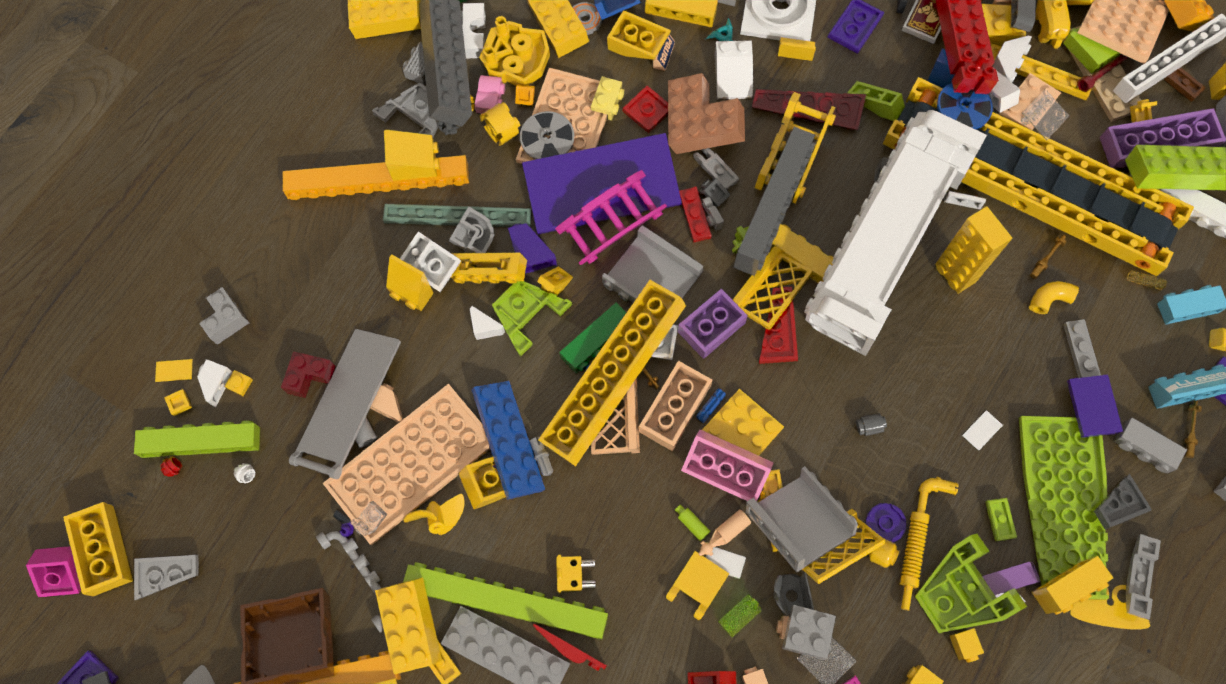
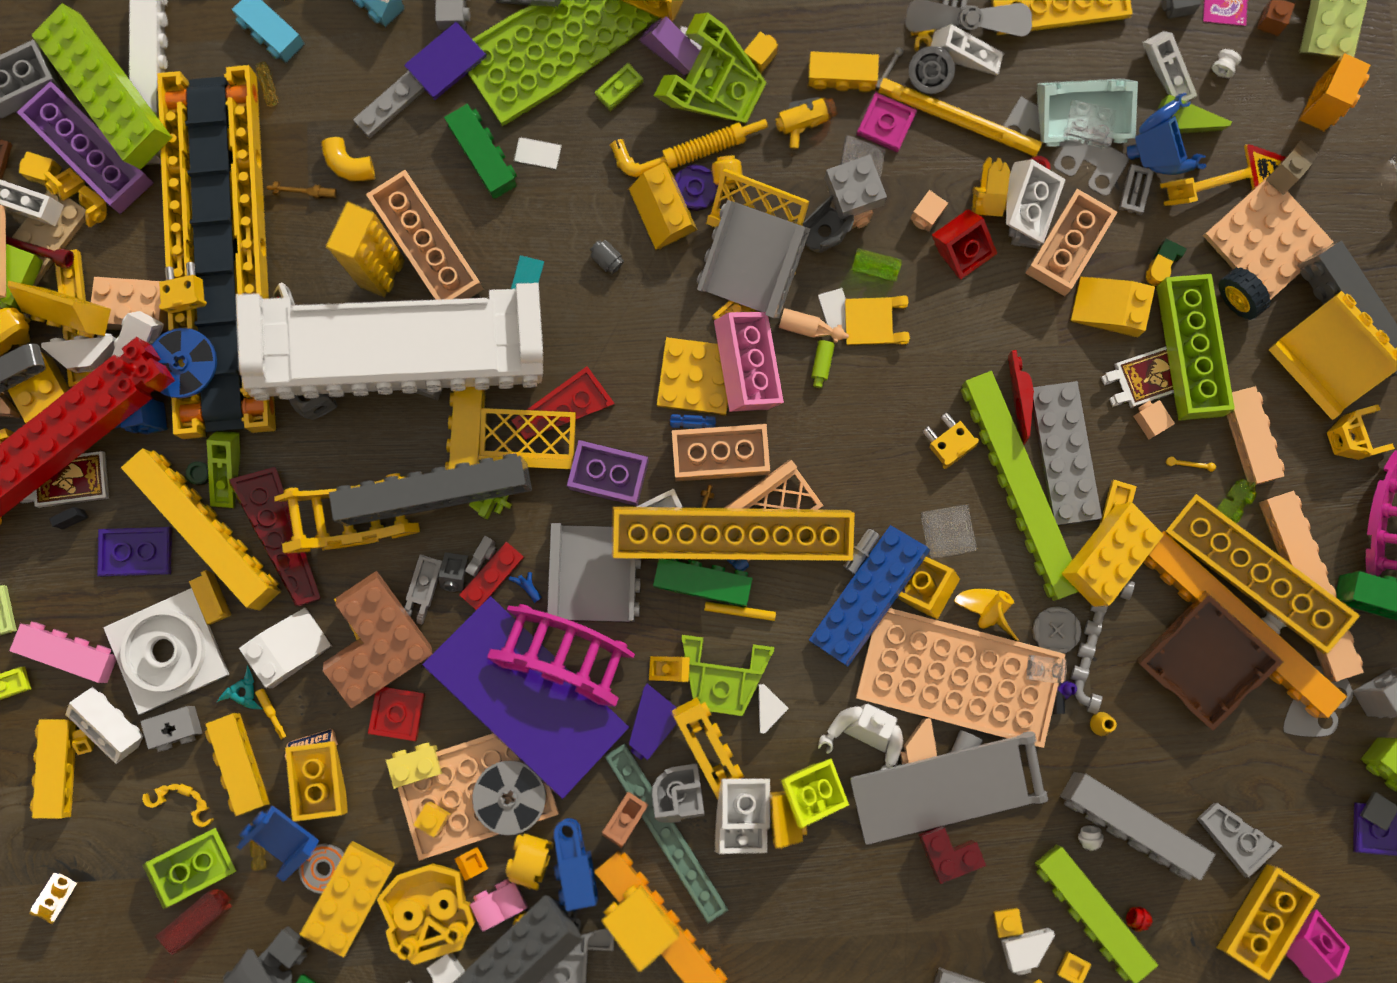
camera: 125 degrees left, 10 degrees up
clear hinge [1021,89,1069,140] -> none
none -> yellow slope [7,281,111,338]
none -> yellow brick [19,152,62,185]
none -> yellow bracket [78,185,107,227]
none -> yellow brick [121,448,281,611]
none -> yellow piece [159,262,207,313]
none -> dark green tile [185,461,209,486]
none -> yellow piece [255,688,286,739]
none -> light nougat brick [366,170,484,300]
none -> yellow brick [413,802,451,838]
none -> green brick [444,103,517,199]
none -> blue bar [509,572,542,603]
none -> teal sticker [511,255,544,289]
none -> blue brick [554,818,599,911]
none -> nougat slope [601,792,648,848]
none -> yellow slope [629,163,697,250]
none -> yellow bar [704,601,776,621]
none -> yellow piece [775,97,837,149]
none -> neon yellow slope [781,759,849,828]
none -> white torso [818,704,903,770]
none -> clear plate [920,504,977,559]
none -> light grey tile [1032,607,1081,653]
none -> light grey brick [1060,772,1215,881]
none -> yellow cone [1090,712,1117,736]

